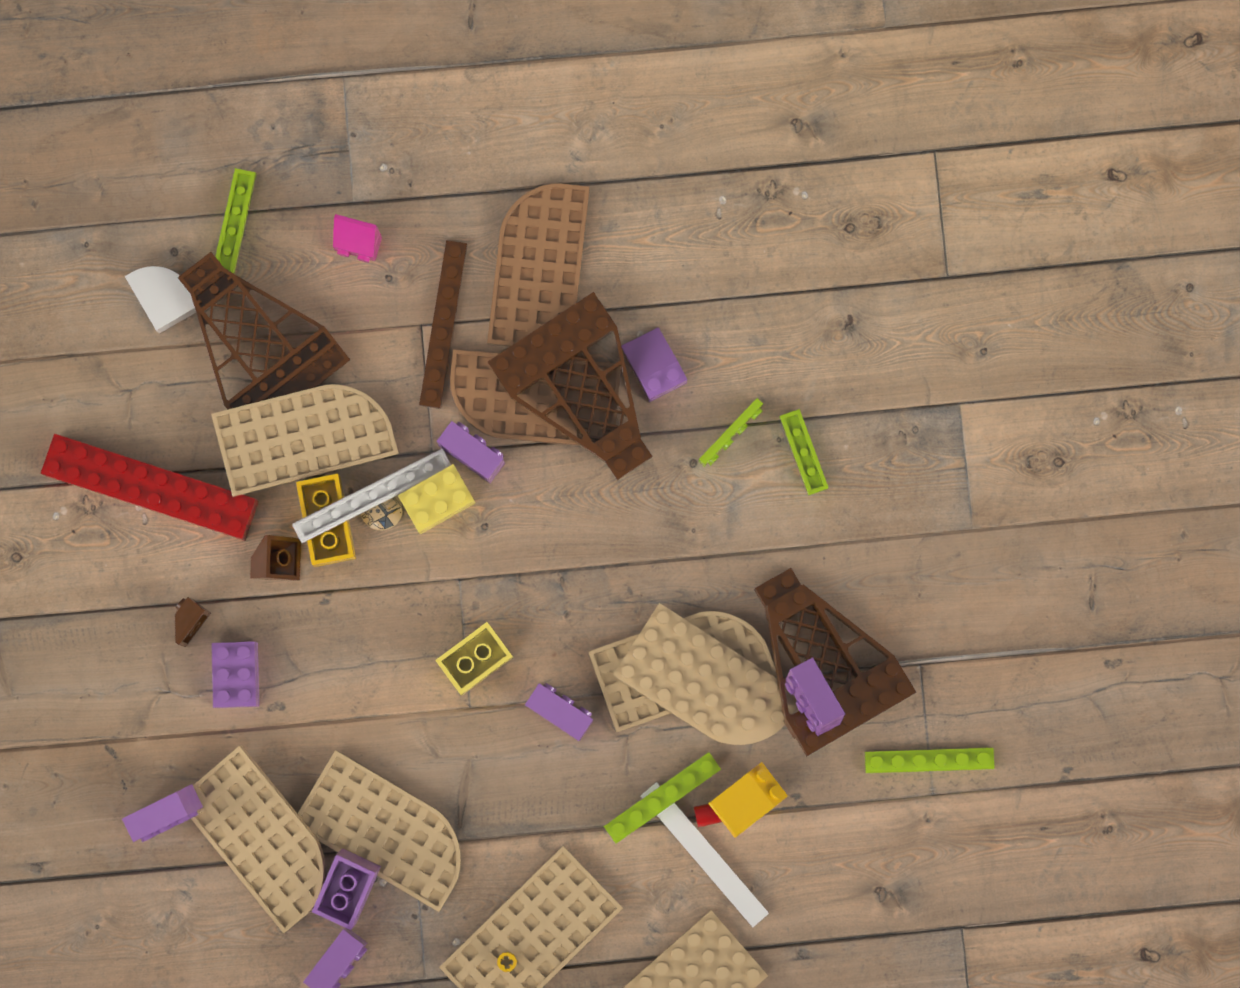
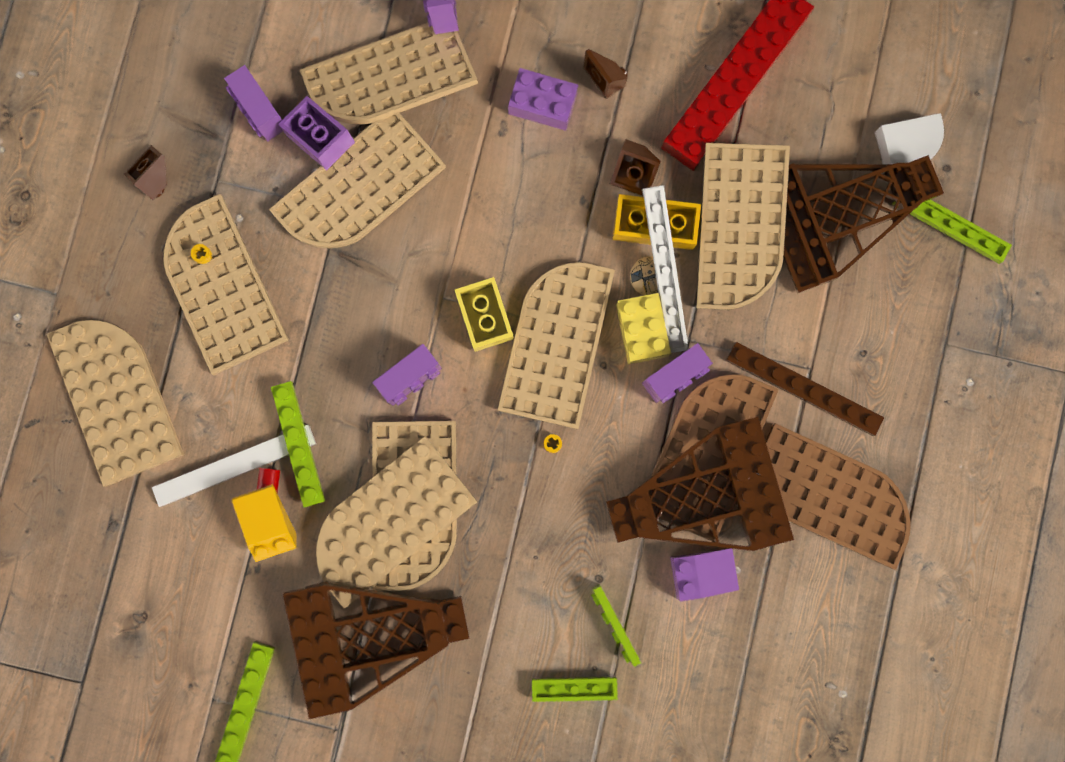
camera: 105 degrees right, 0 degrees up
dark pink slope [333,214,382,263] -> none
medium lavender brick [785,658,845,736] -> none
none -> tan plate [498,262,615,430]
none -> yellow bush [544,434,562,453]

